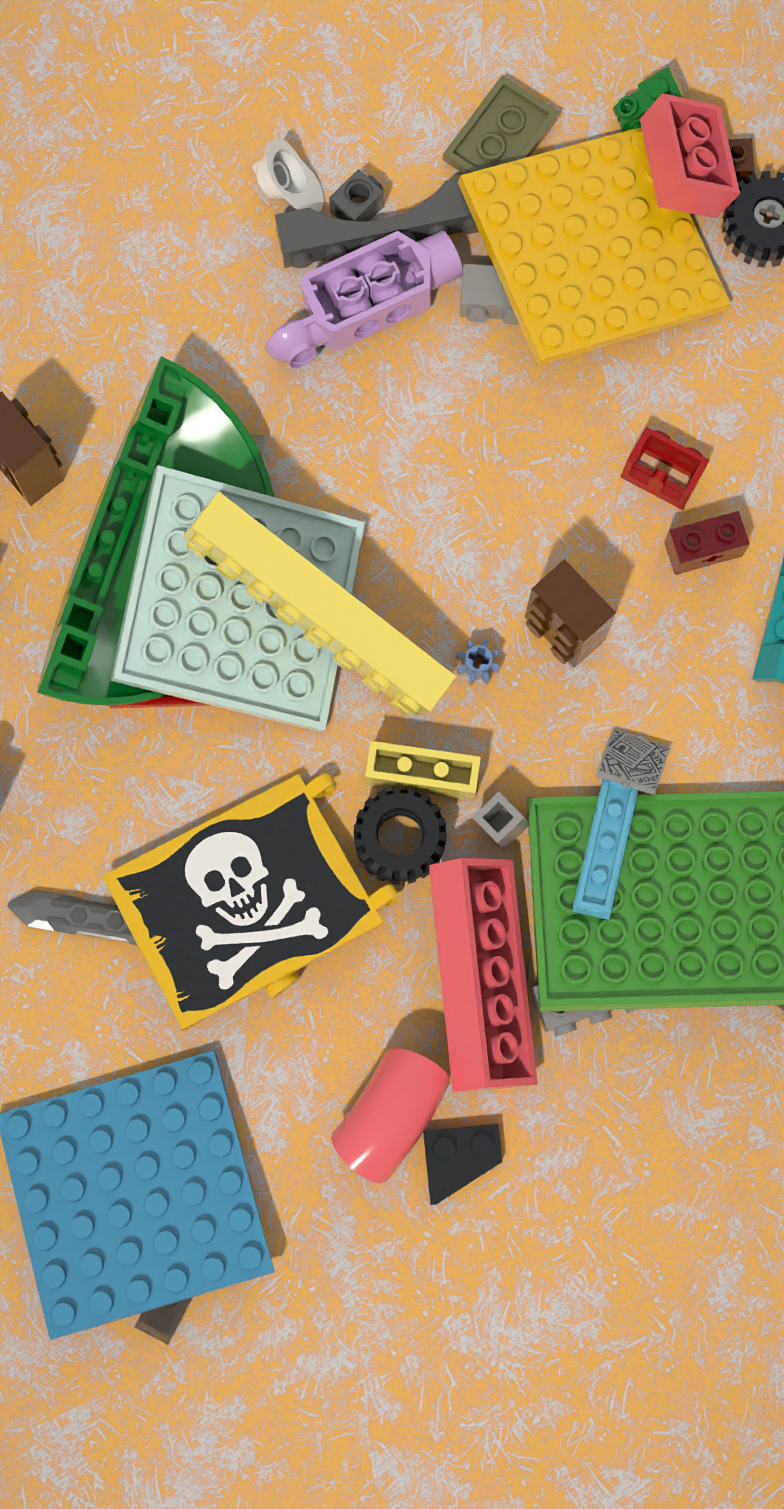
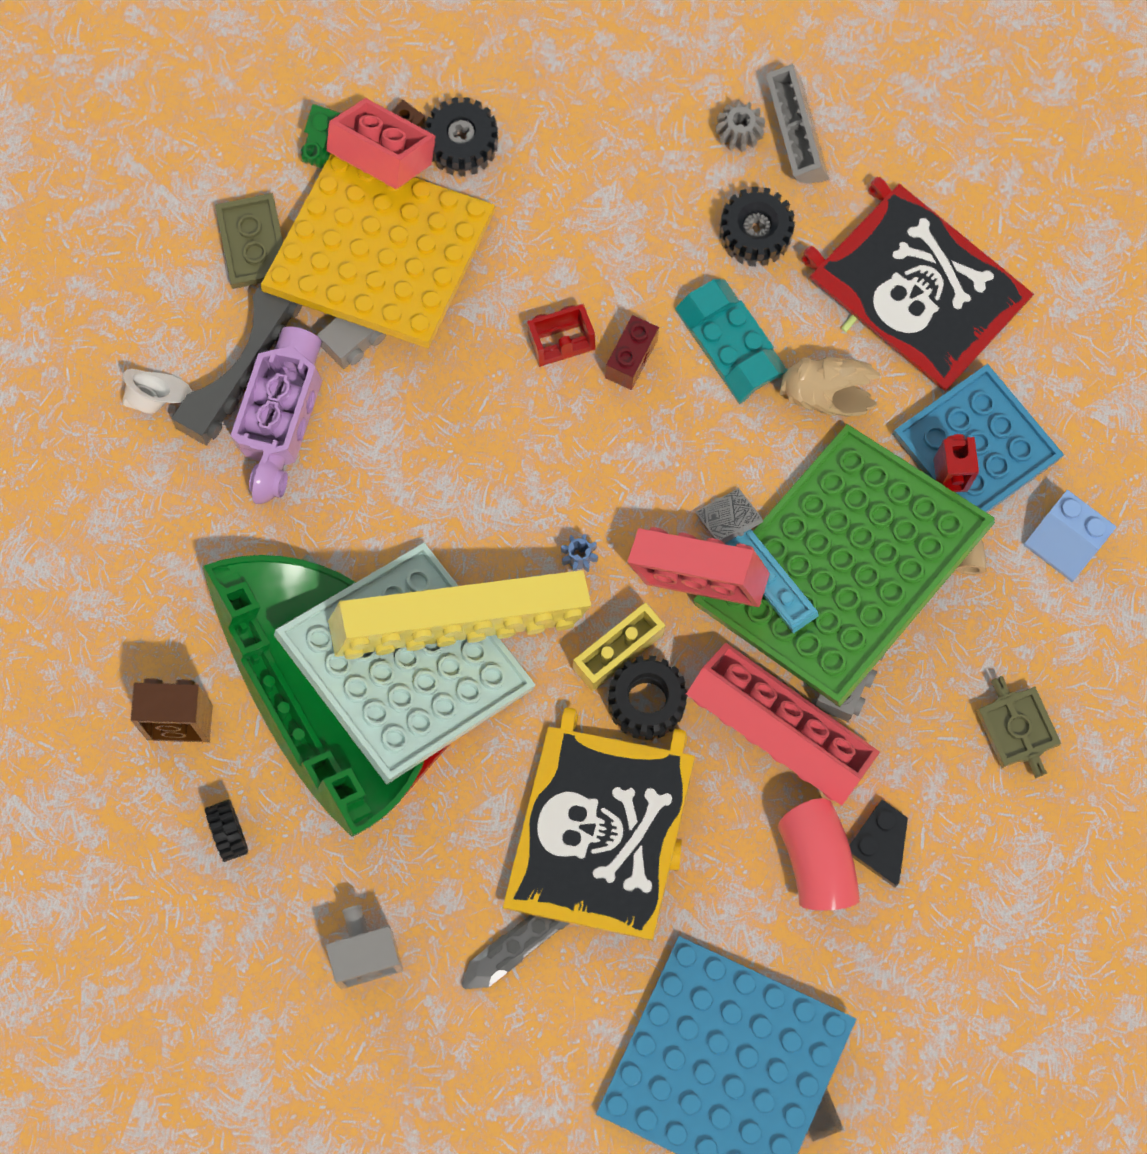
camera: 50 degrees left, 5 degrees down
dark grey brick [329,169,384,222] -> none
light grey brick [472,791,529,850] -> none
reddish brown brick [525,559,616,668] -> none
none -> coral brick [627,527,770,607]
none -> olive plate [976,676,1061,778]

